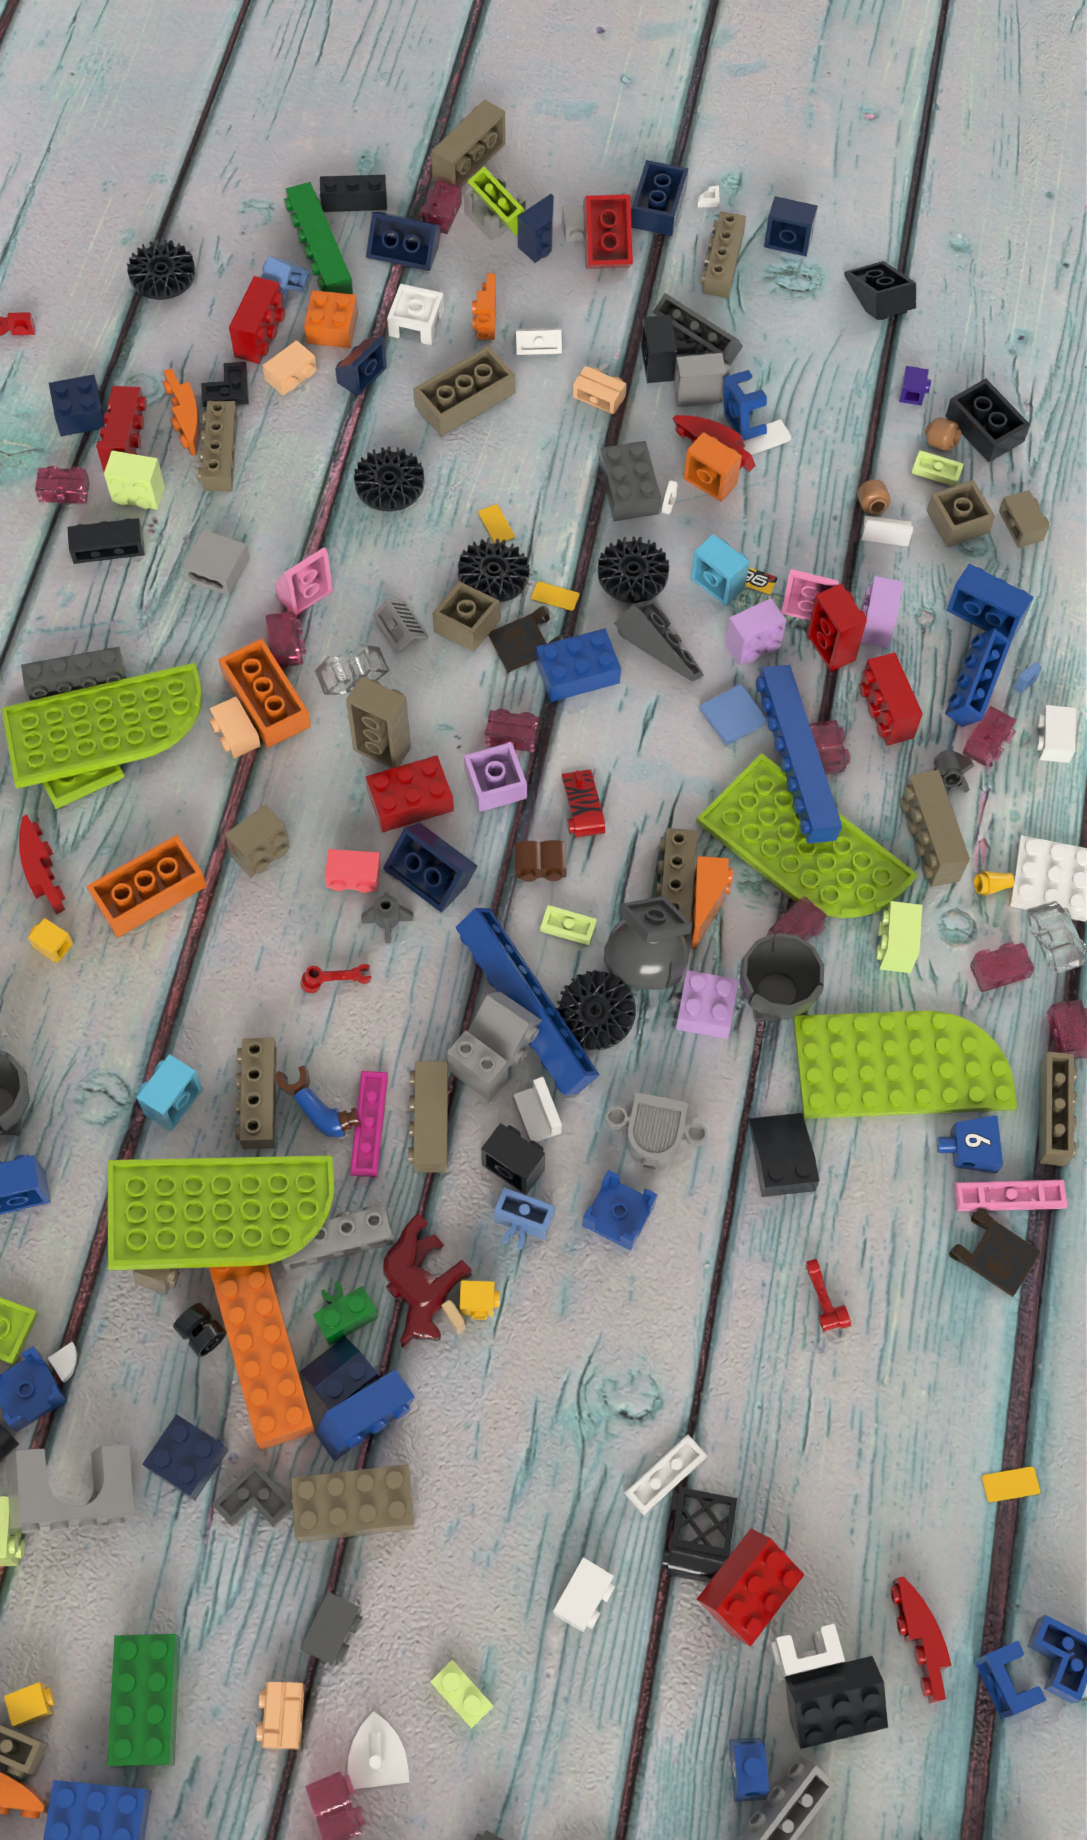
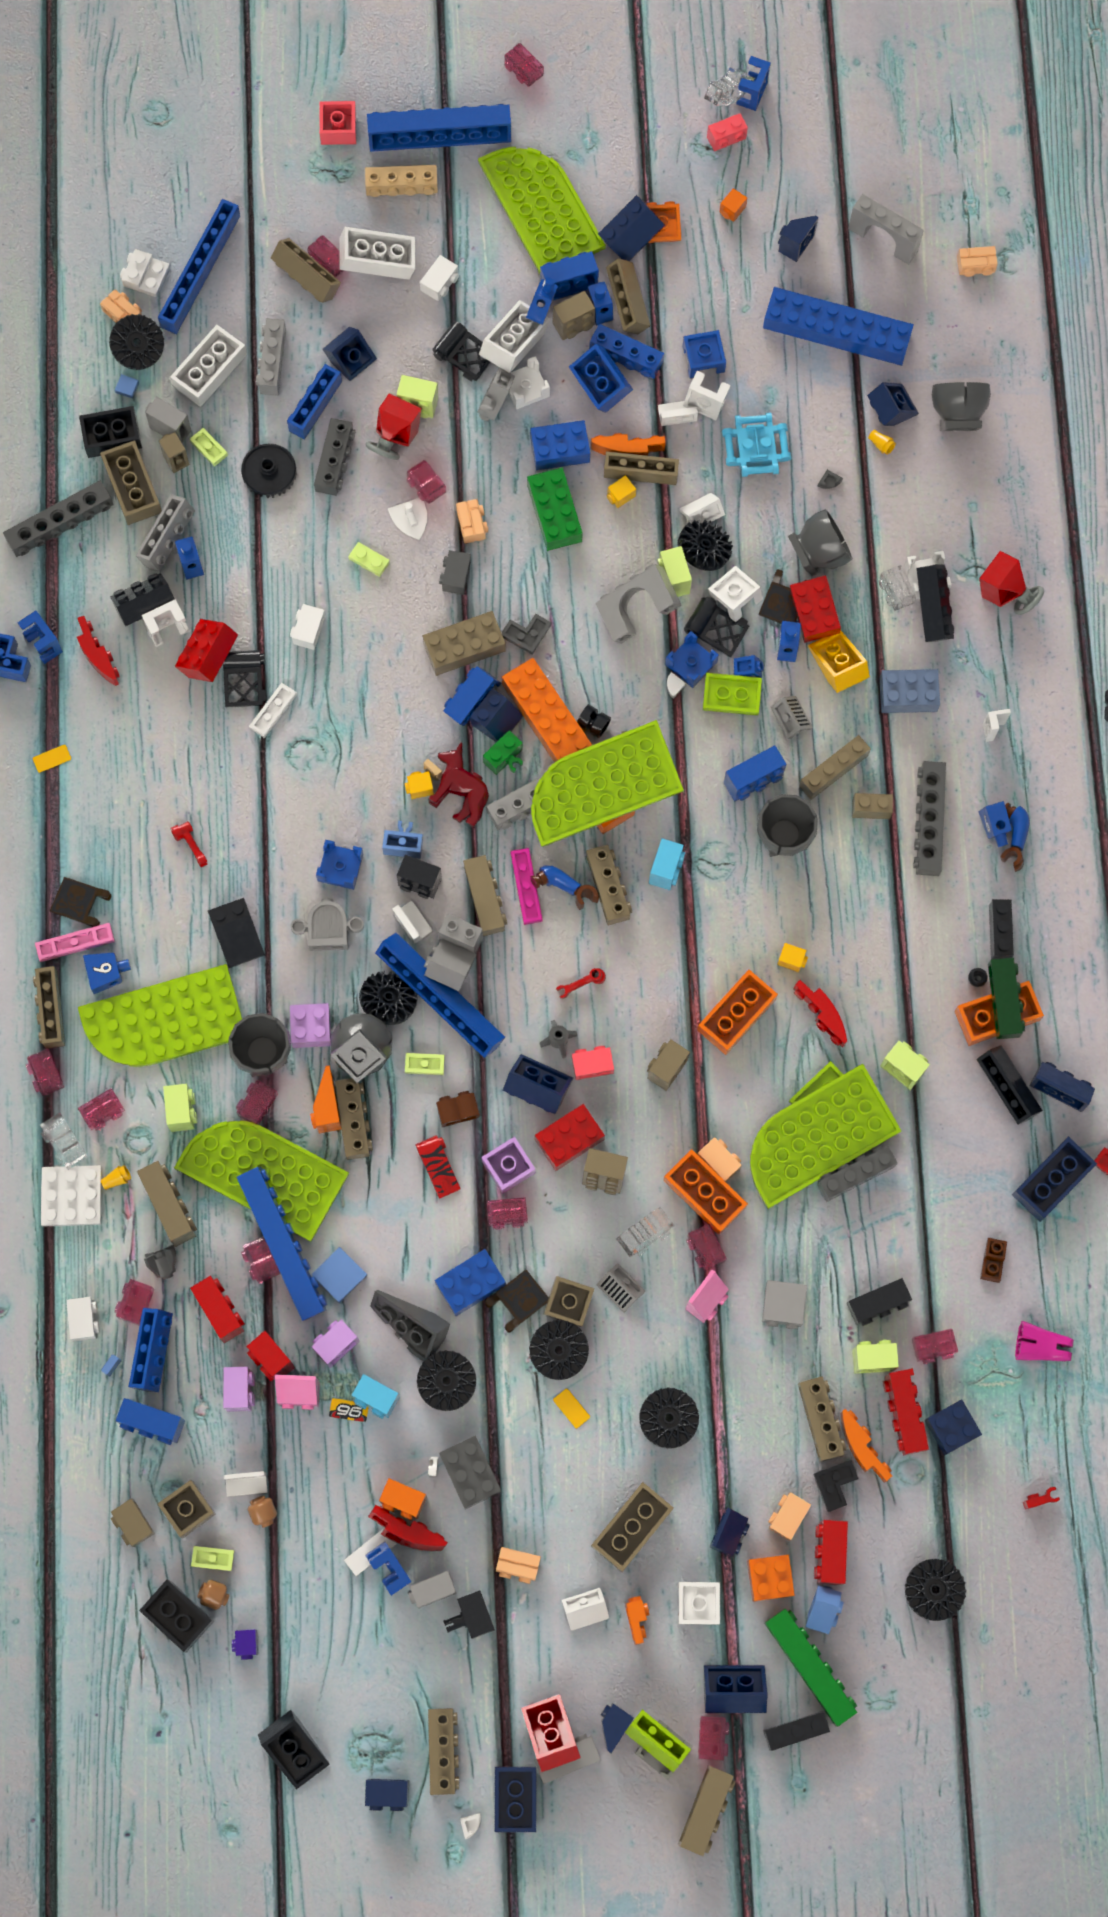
camera: 165 degrees right, 10 degrees up
dark blue brick [142,1414,228,1501] -> none
yellow sticker [531,581,580,611] -> none
dark grey brick [653,293,743,365] -> none

